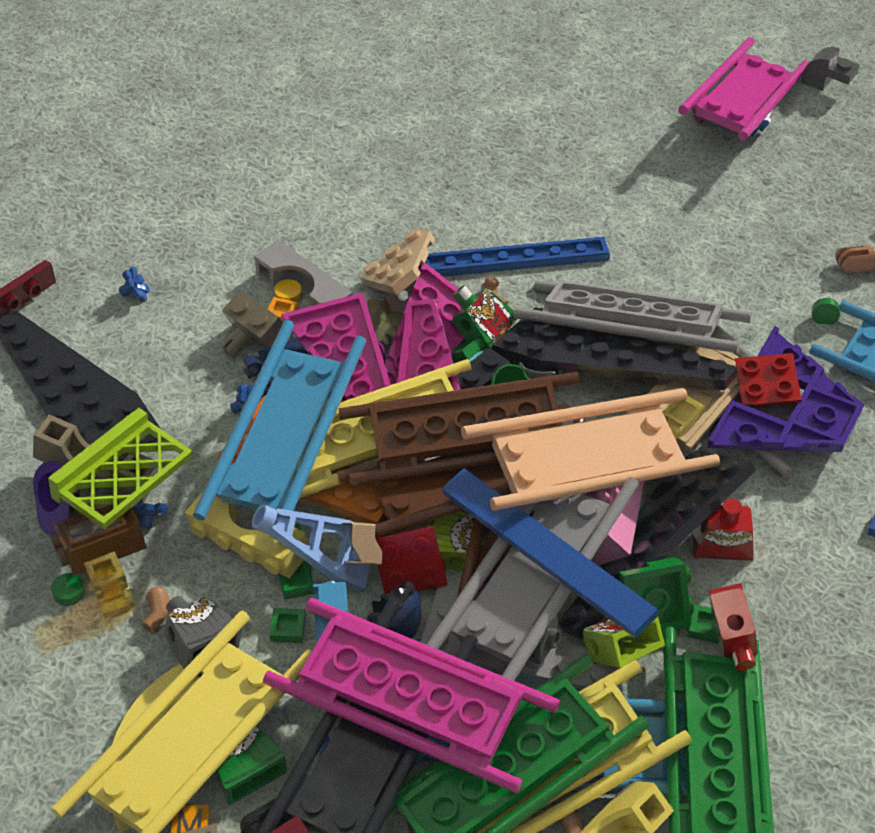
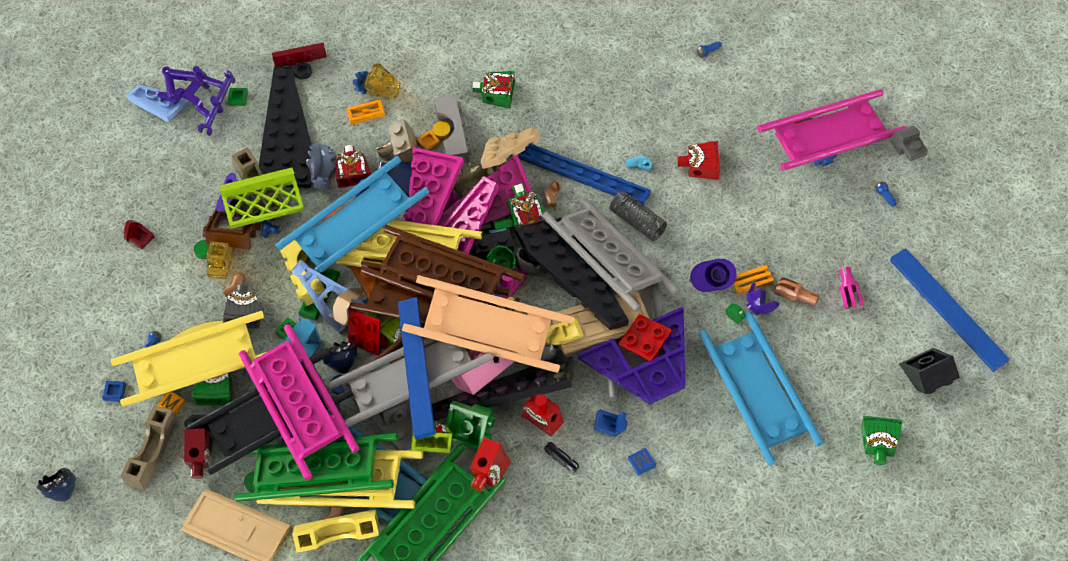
camera: 40 degrees right, 10 degrees up
none -> blue piece [142,331,162,349]
none -> black tile [294,62,312,80]
none -> sand blue plant [306,143,336,190]
none -> torso [335,145,371,188]
none -> light orange tile [346,99,385,125]
none -> clear yellow brick [364,63,401,98]
none -> torso [473,71,515,108]
none -> black axle [544,442,579,473]
none -> blue bracket [594,409,628,437]
none -> dark grey piece [610,191,667,241]
none -> medium azure arm [625,156,653,171]
none -> red torso [677,141,720,180]
none -> dark purple piece [690,259,737,292]
none -> blue piece [696,42,722,57]
none -> light orange tile [733,265,774,295]
none -> dark purple piece [746,282,780,316]
none -> blue piece [875,182,897,207]

